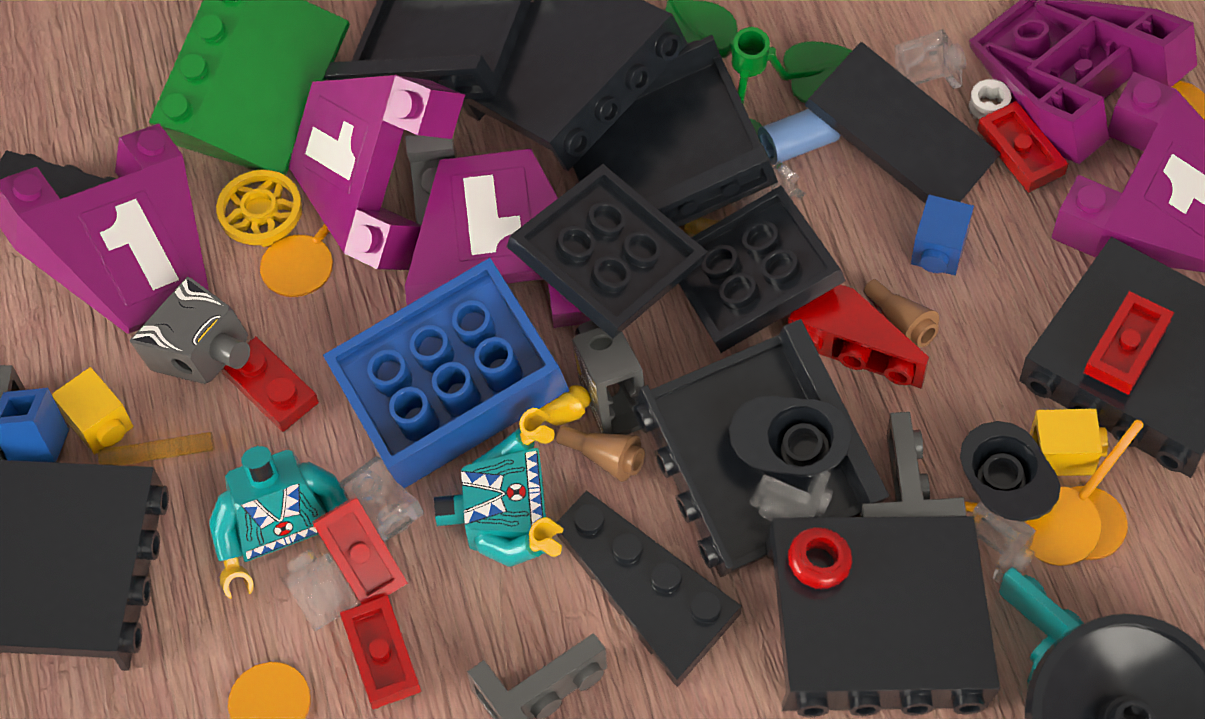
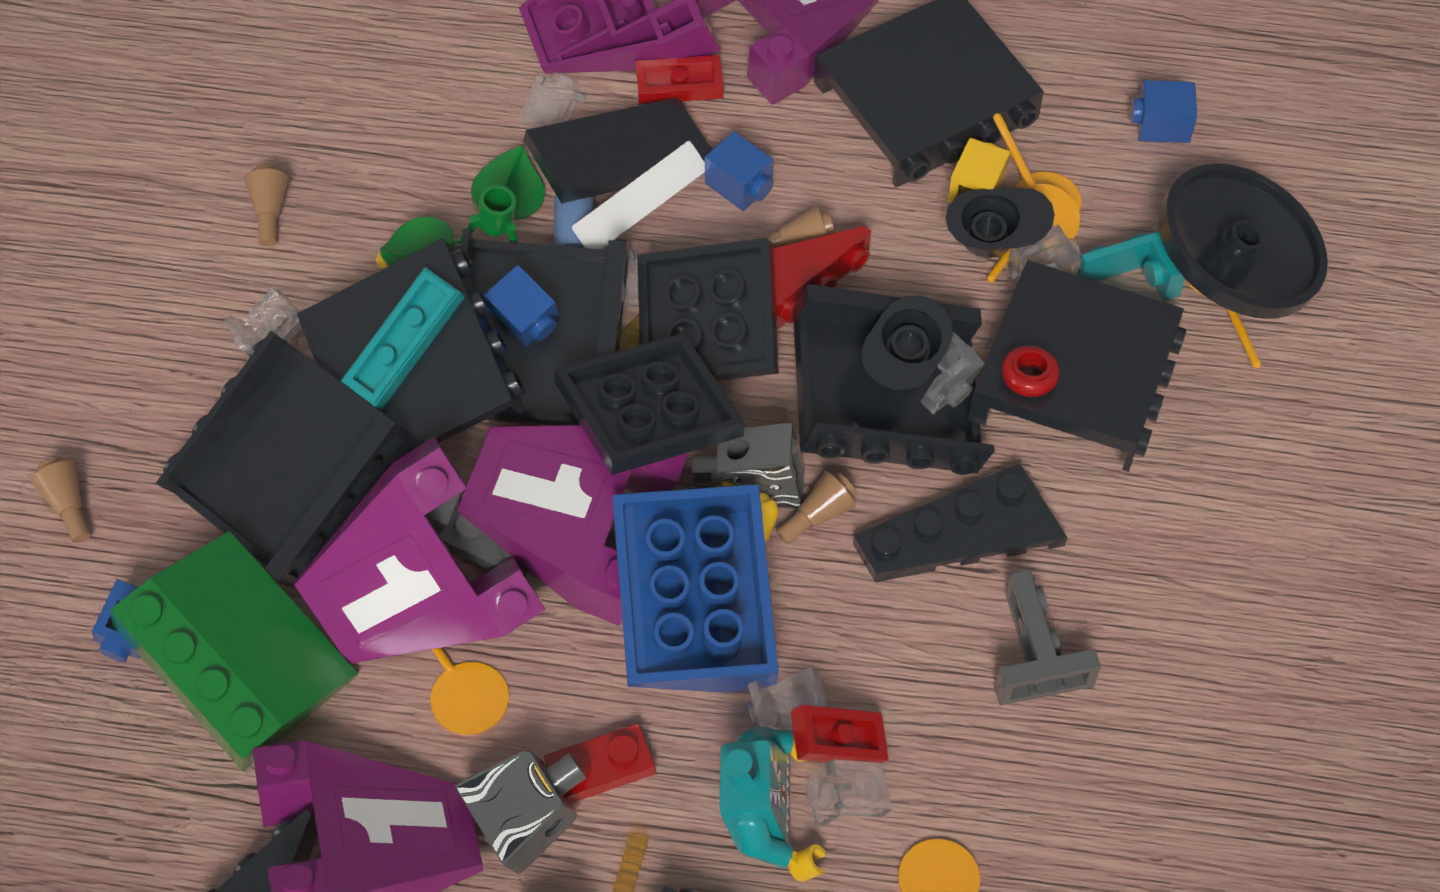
camera: 70 degrees left, 0 degrees up
yellow wheel [216,170,302,247] -> none
red plate [340,595,421,710] -> none
torso [434,408,564,567] -> none
dark grey bracket [861,412,967,517] -> none
white bush [969,79,1011,122] -> none
red plate [1084,291,1174,395] -> none
none -> teal tile [341,267,465,410]
none -> blue brick [484,265,559,347]
none -> white sticker [572,141,705,249]

